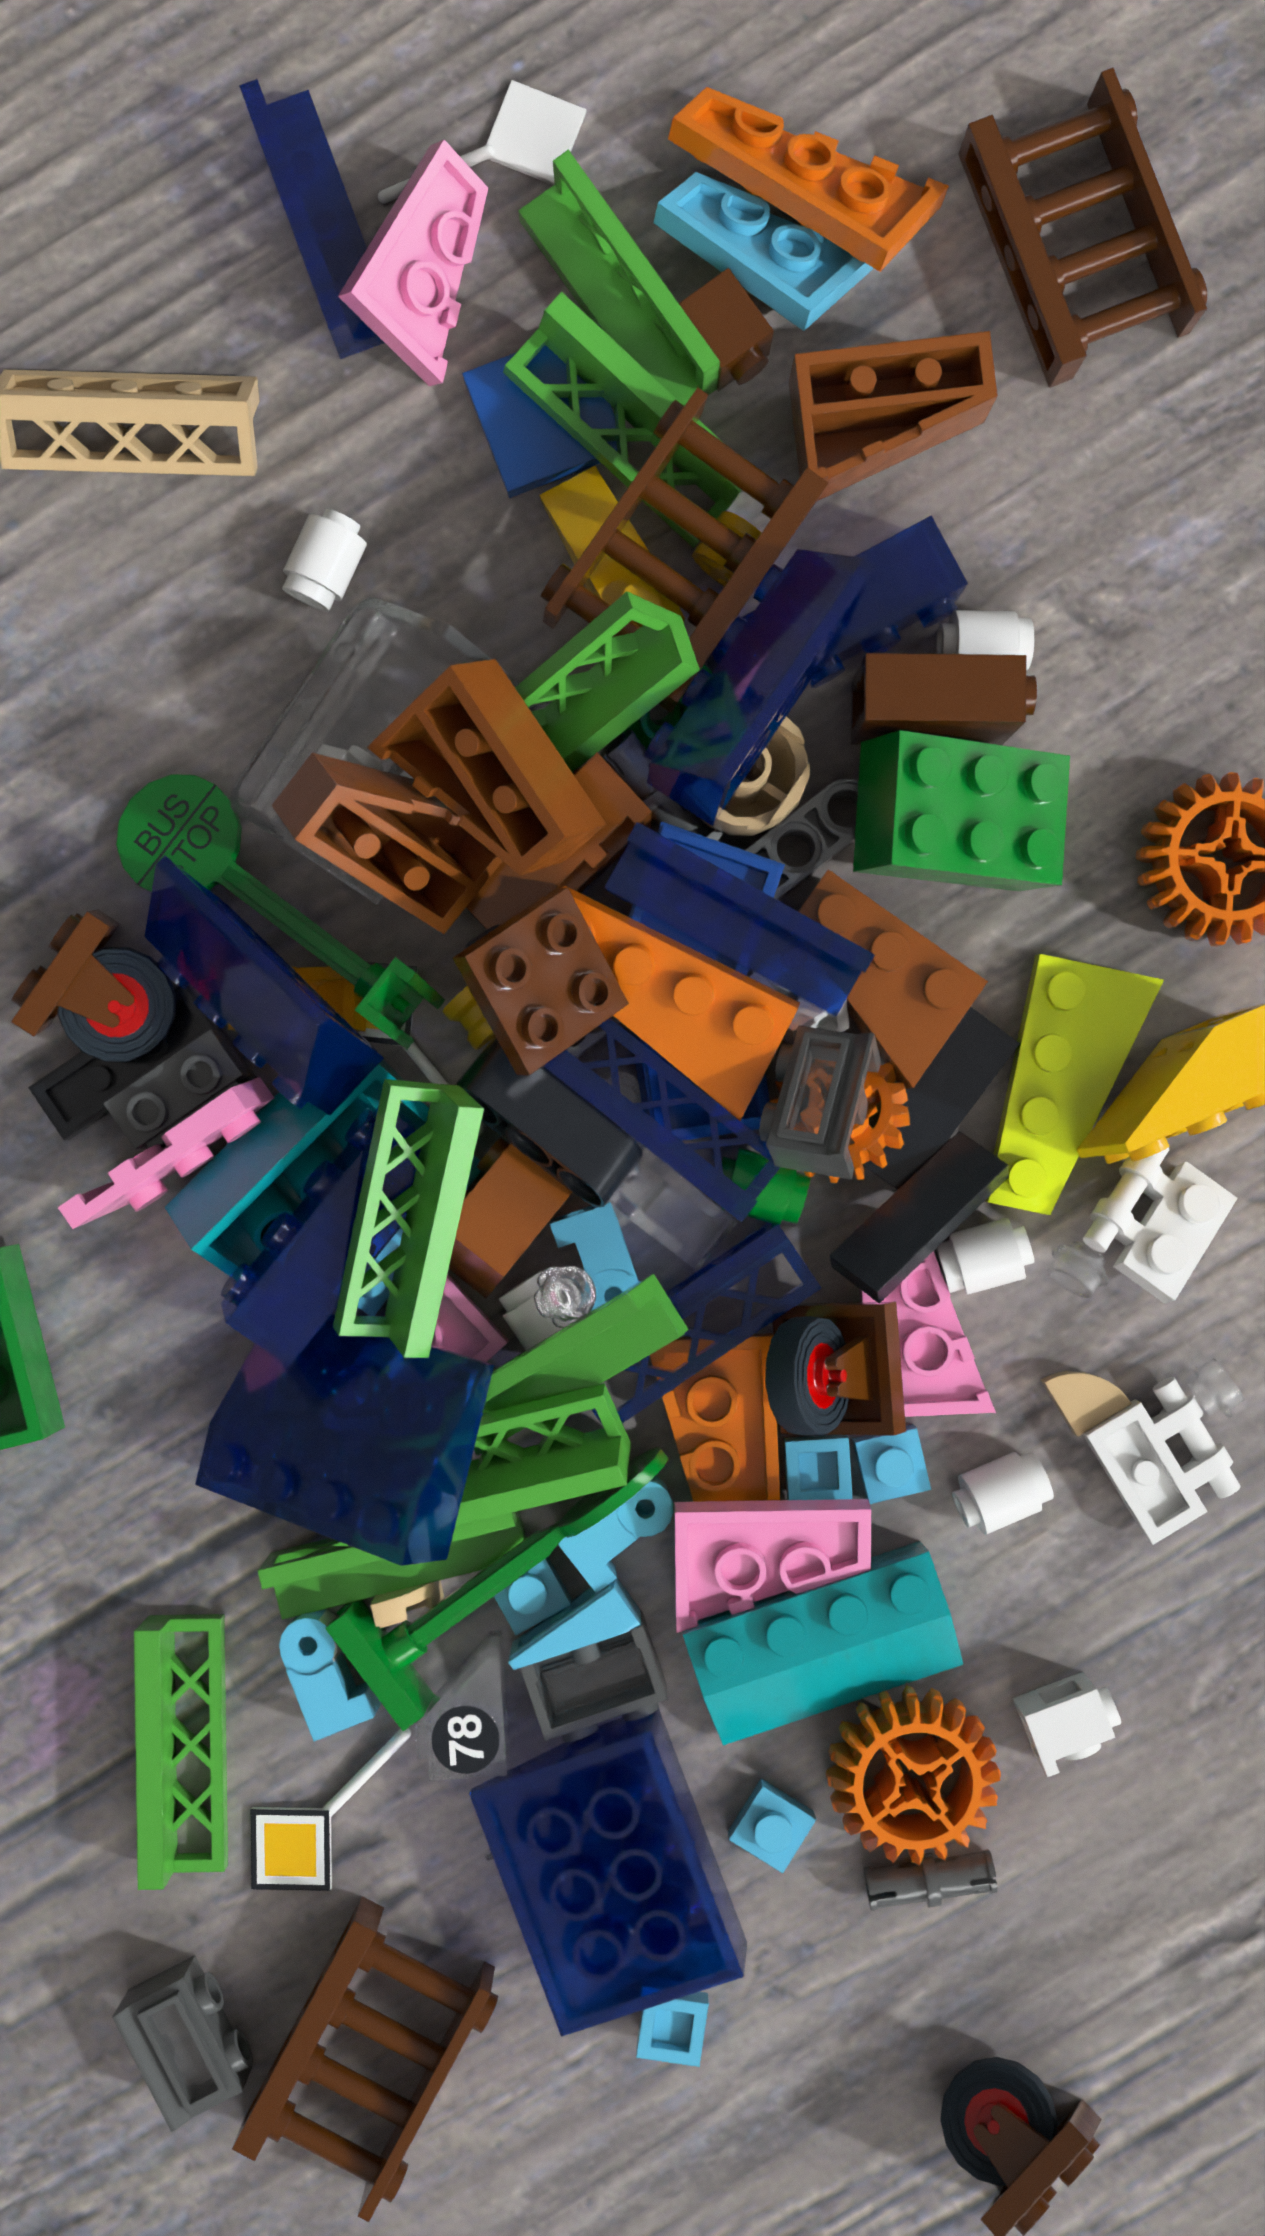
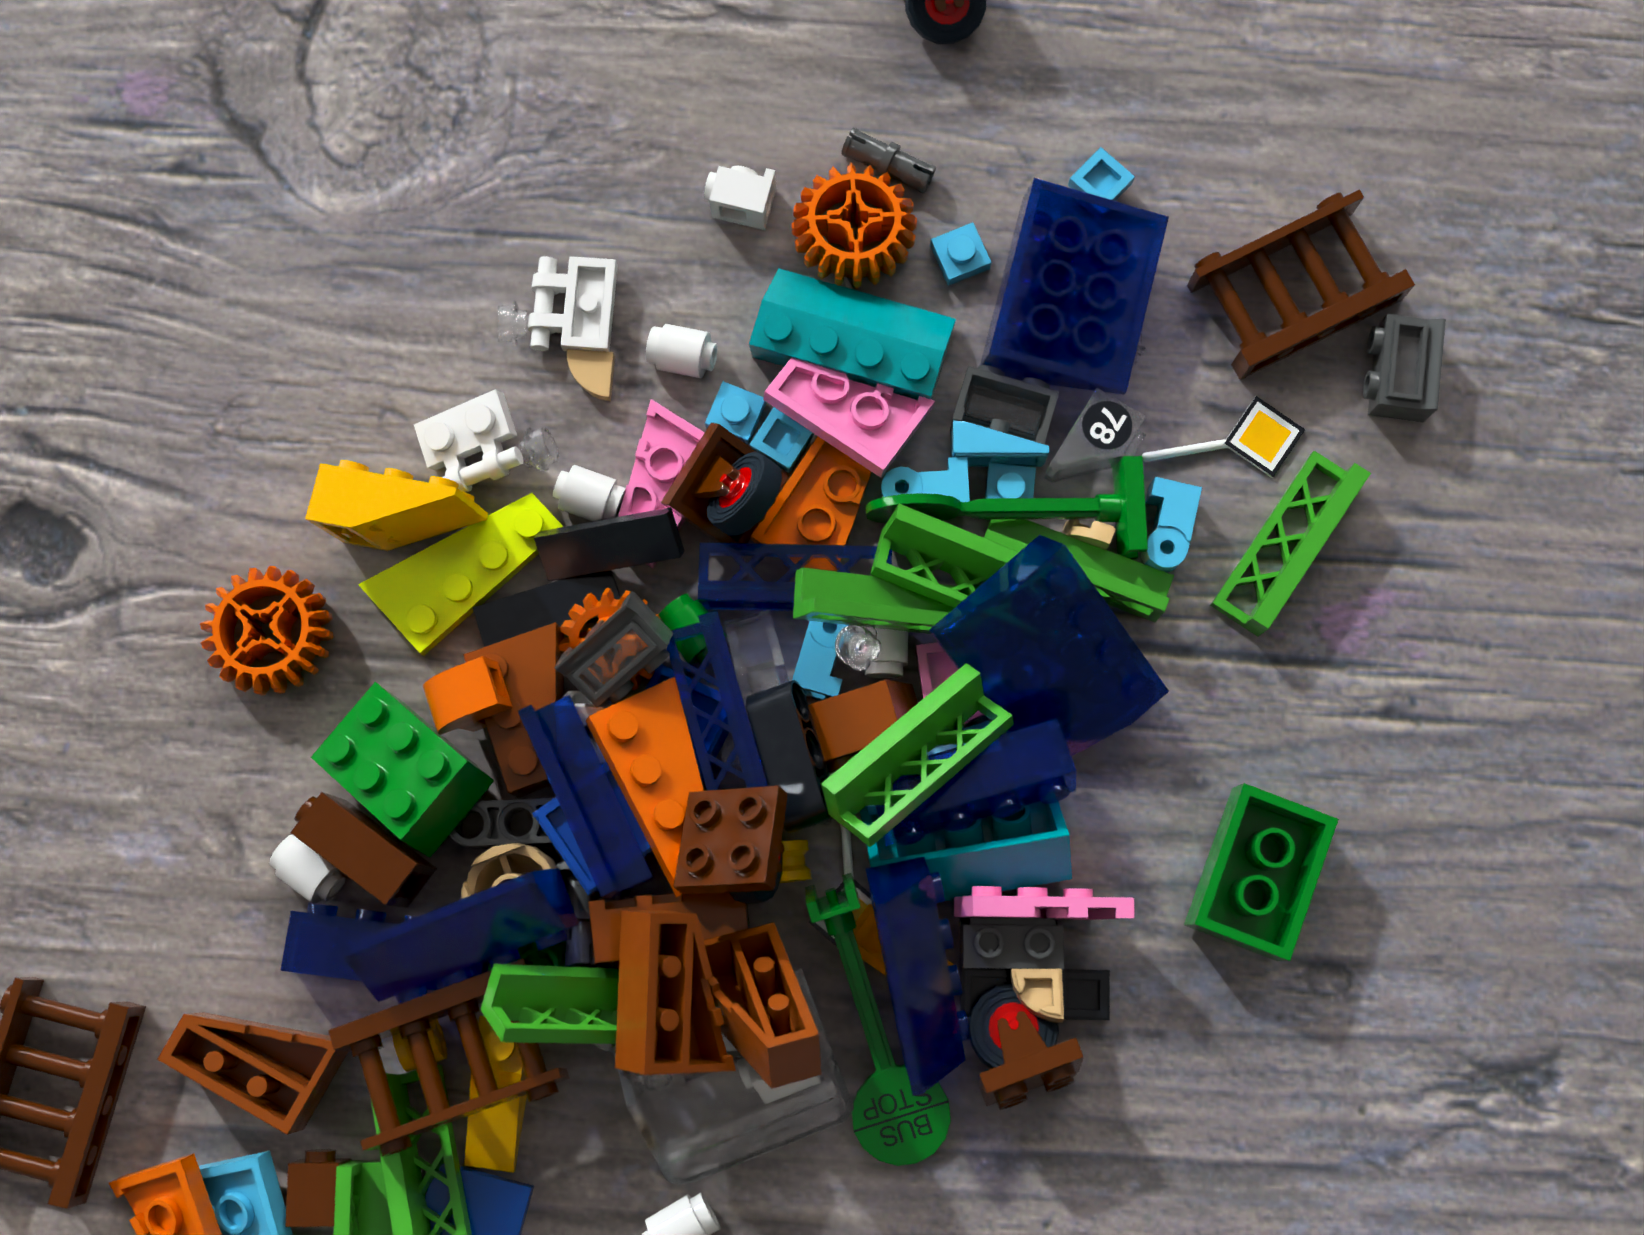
camera: 145 degrees left, 10 degrees down
none -> orange brick [423,656,513,735]
none -> tan tile [1010,969,1064,1023]

